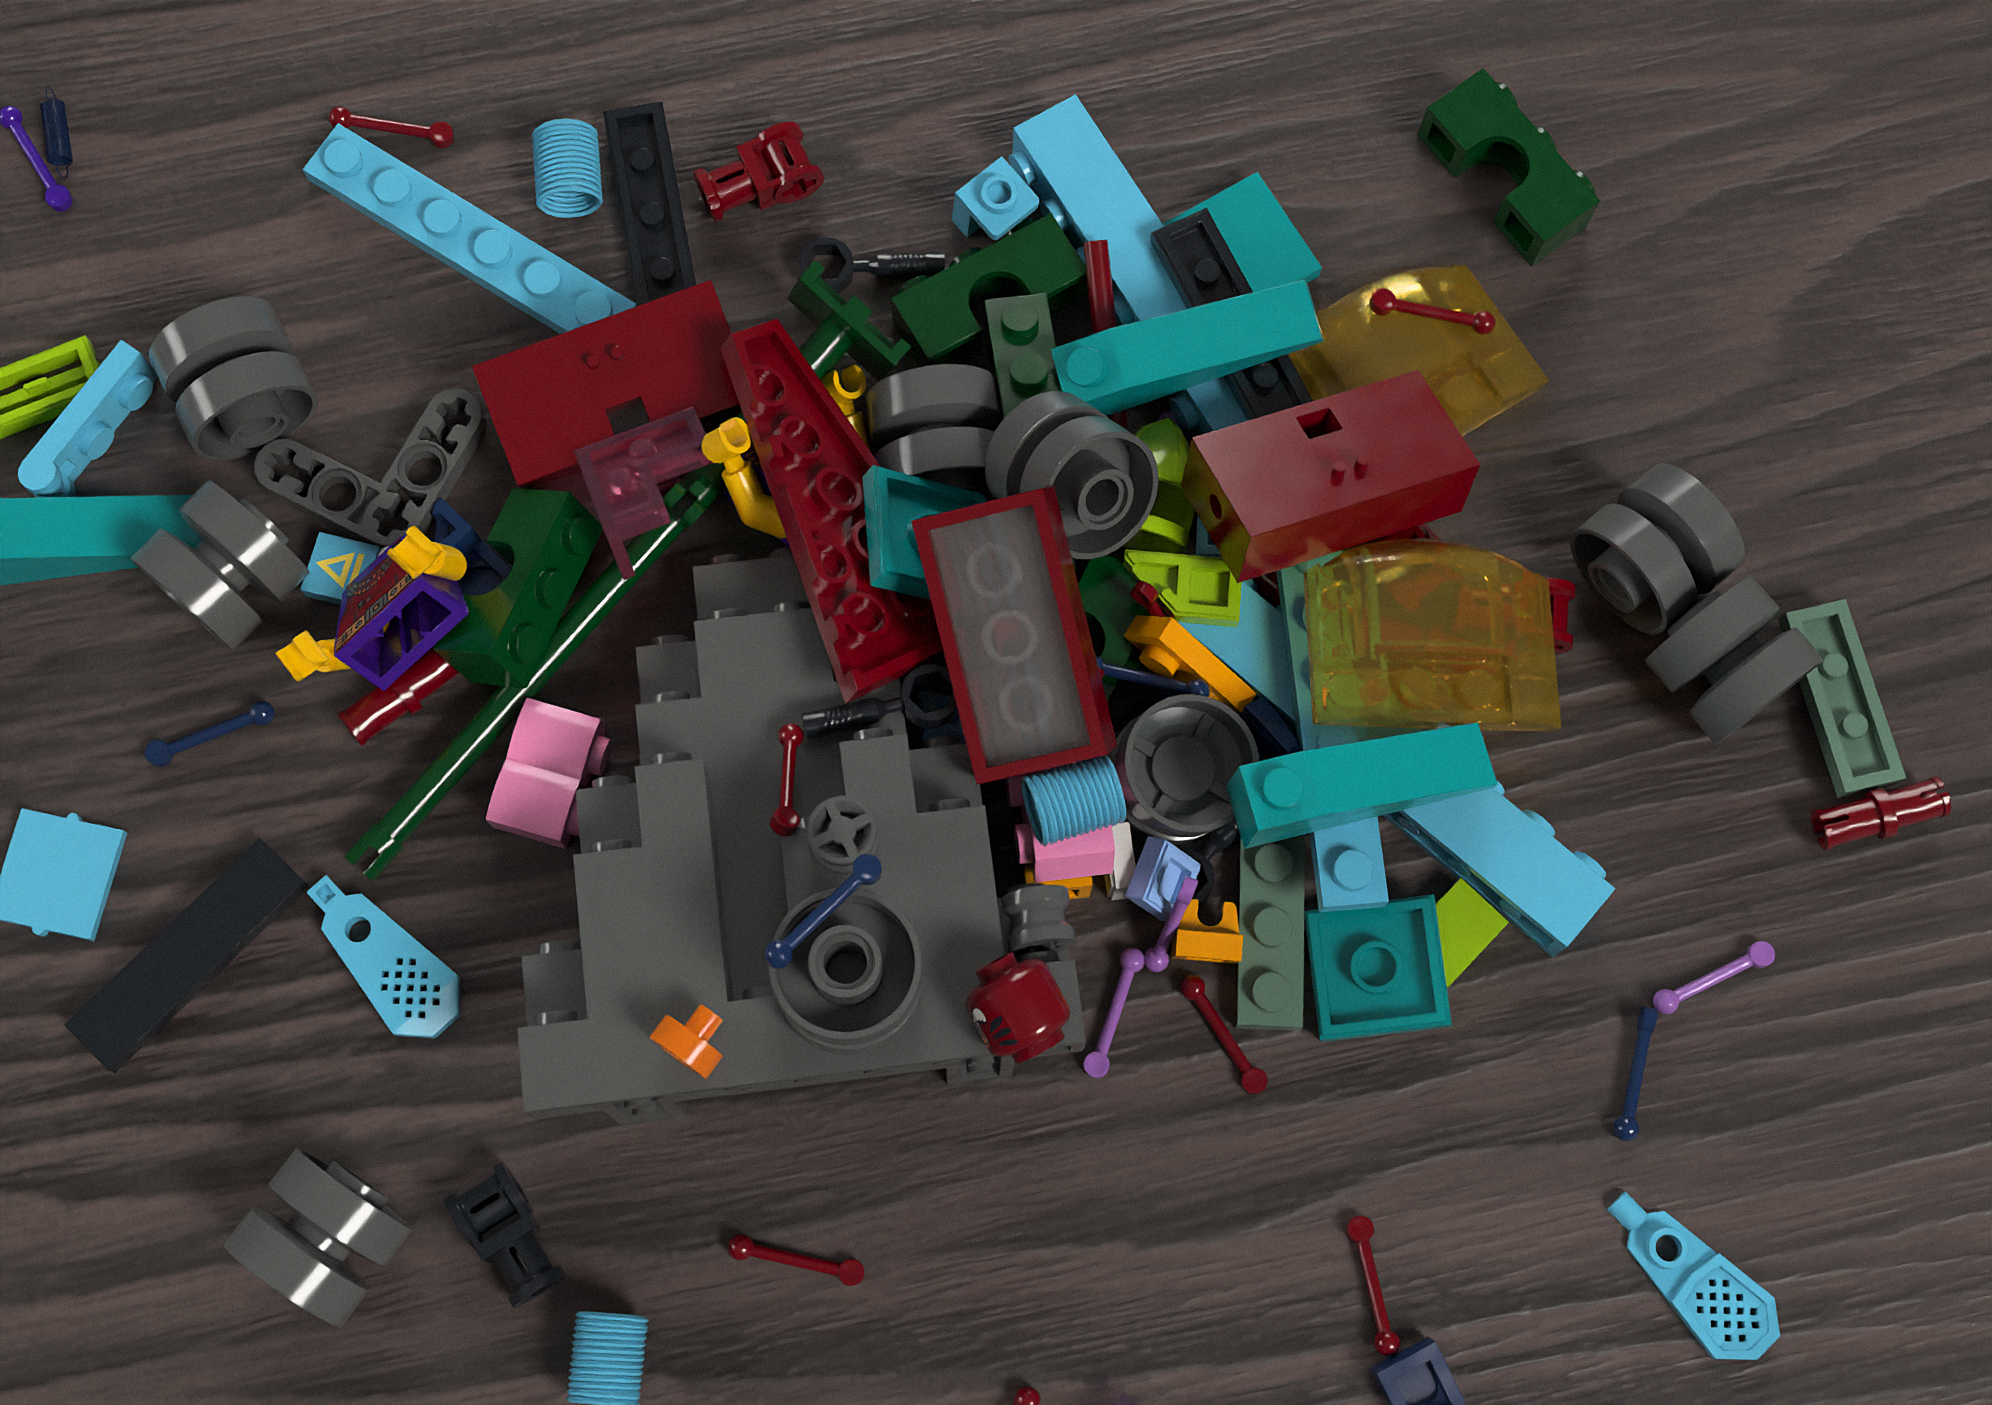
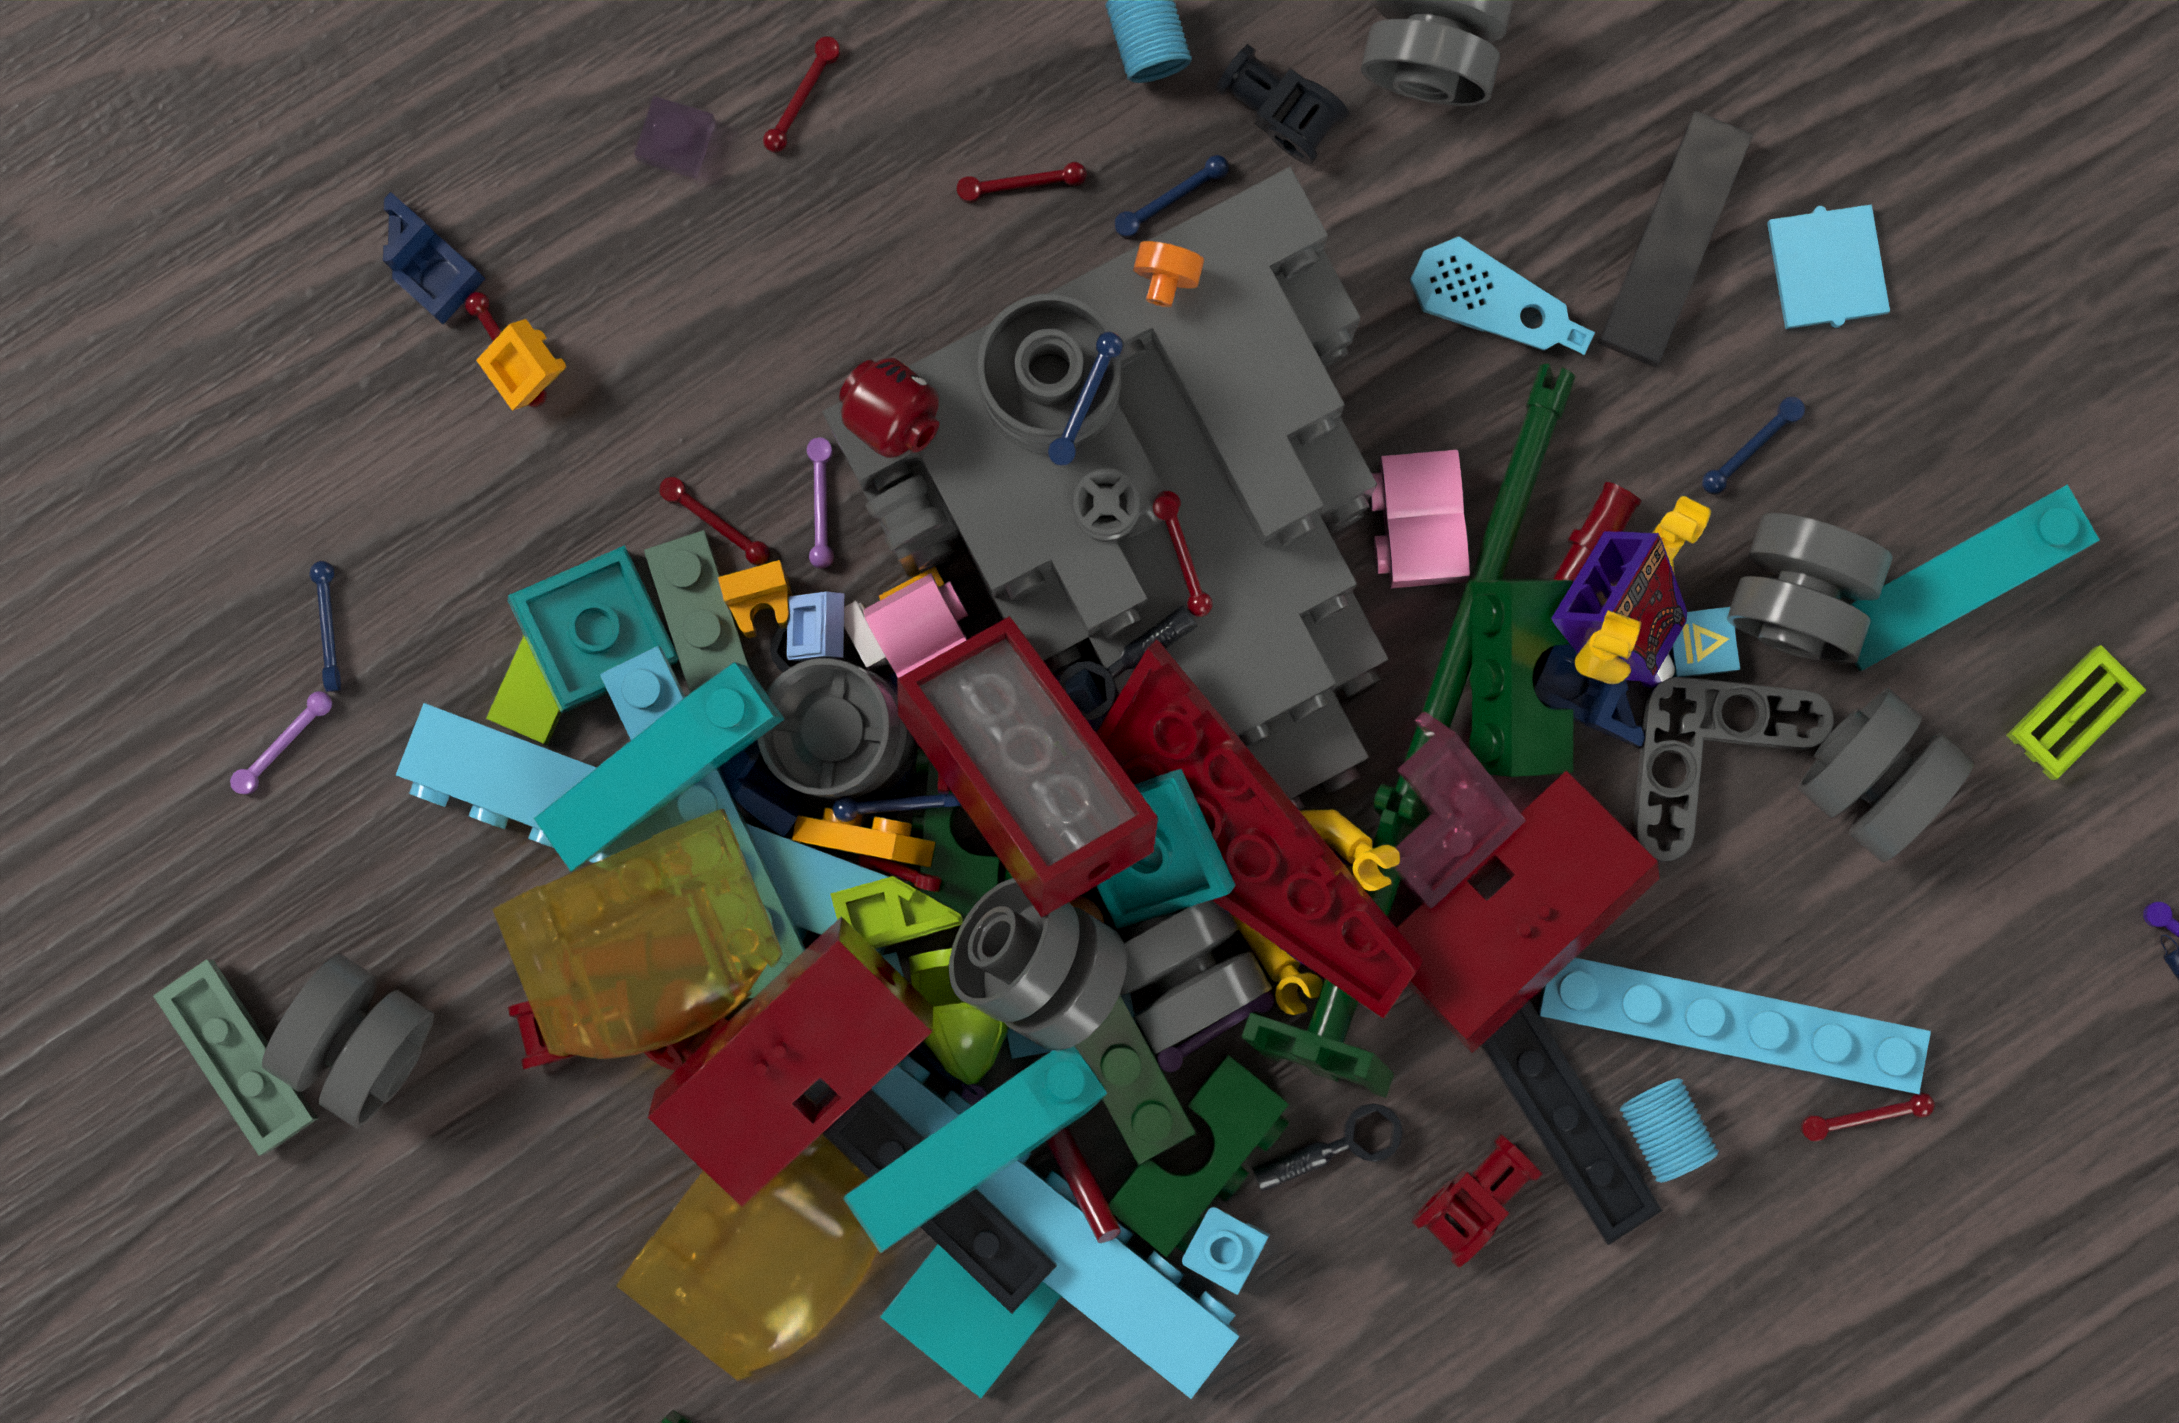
camera: 165 degrees right, 10 degrees up
medium azure plate [18,340,158,498] -> none
medium azure piece [1021,755,1126,846] -> none
medium lavender hinge [1144,876,1198,972] -> none
dark red hinge [1369,288,1496,335] -> none
dark grey wheel [1570,463,1745,635] -> none
medium azure piece [1607,1191,1780,1360] -> none
dark red pin [1811,776,1951,850] -> none
none -> light orange tile [476,319,566,411]
none -> dark blue hinge [1115,155,1229,238]

